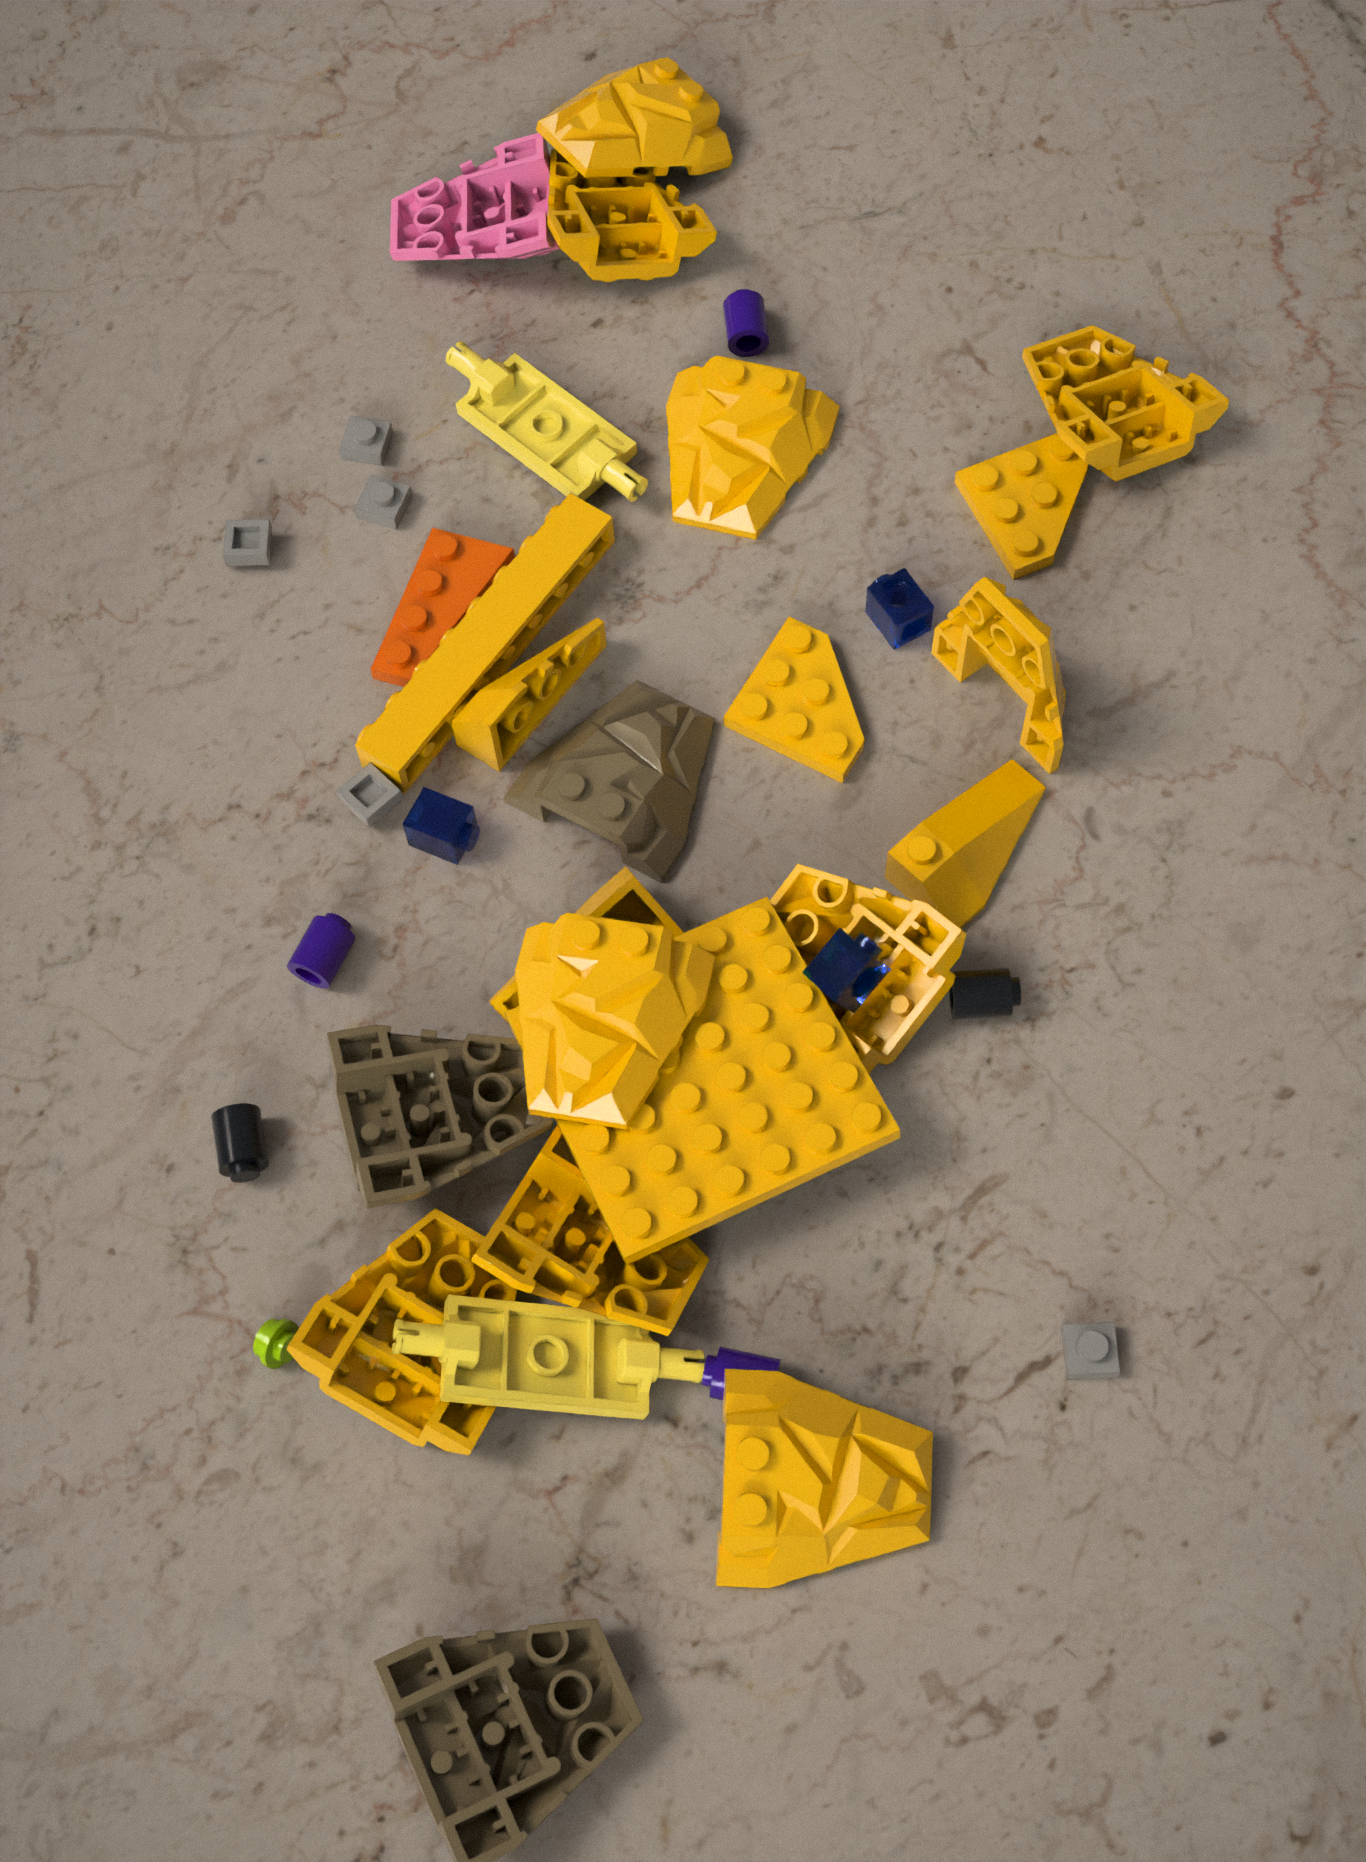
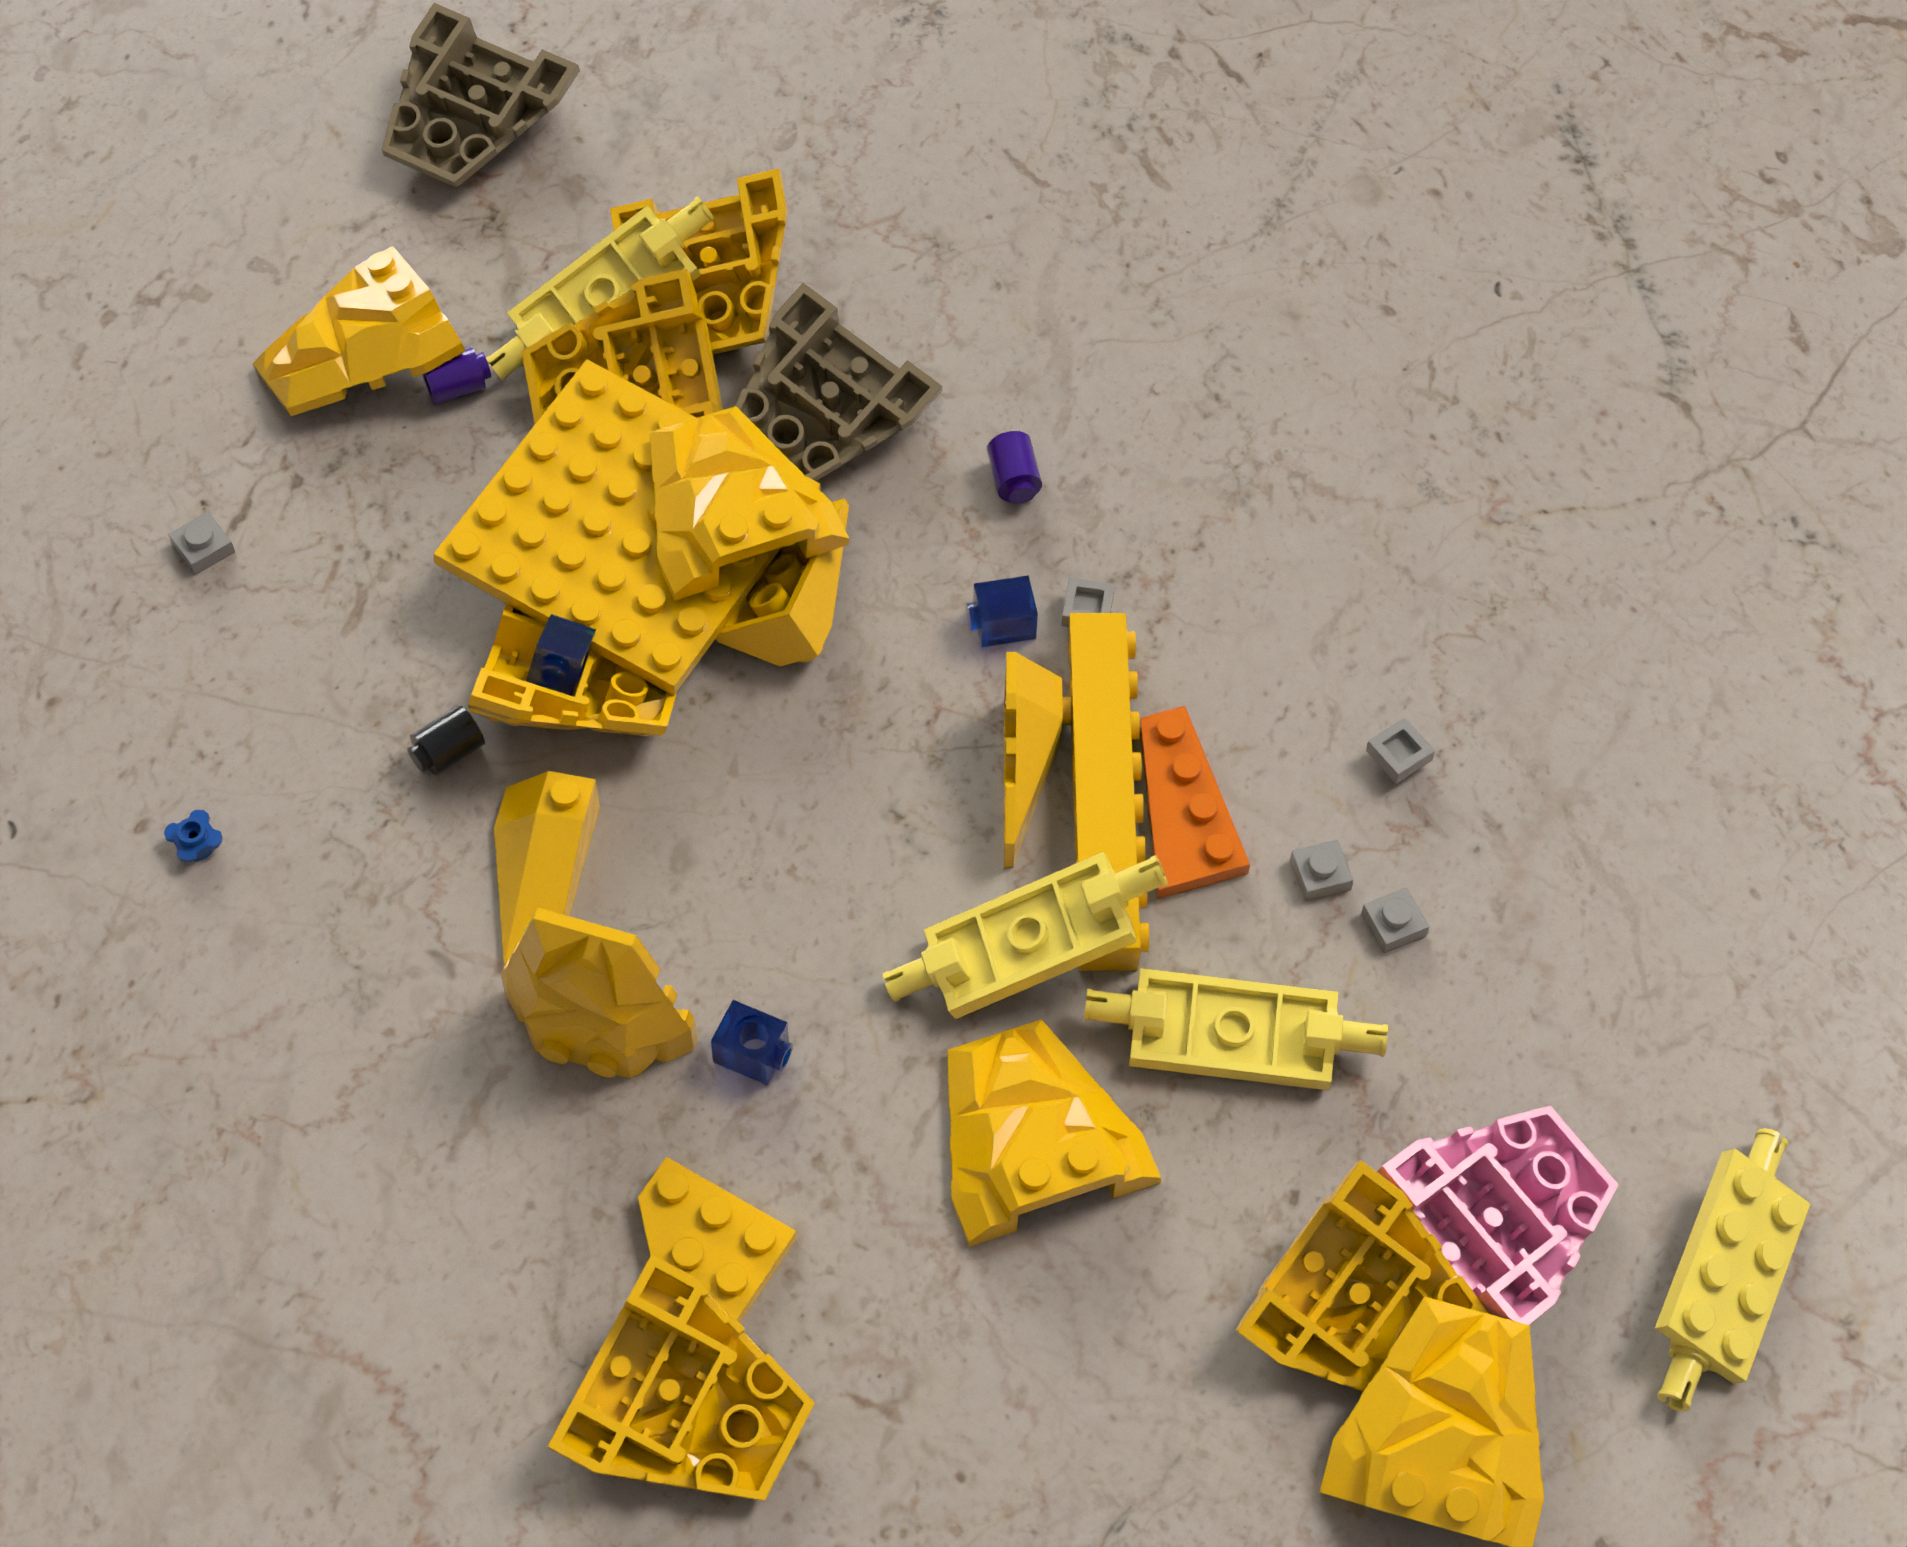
camera: 140 degrees right, 5 degrees down
black brick [211,1103,269,1183] -> none
lime plate [253,1318,299,1369] -> none
dark tan wedge [504,680,715,883] -> none
dark purple brick [723,289,769,357] -> none
yellow plate [723,616,865,783] -> none
none -> blue plate [164,810,223,862]
none -> light yellow plate [882,852,1168,1019]
none -> light yellow plate [1655,1128,1811,1411]

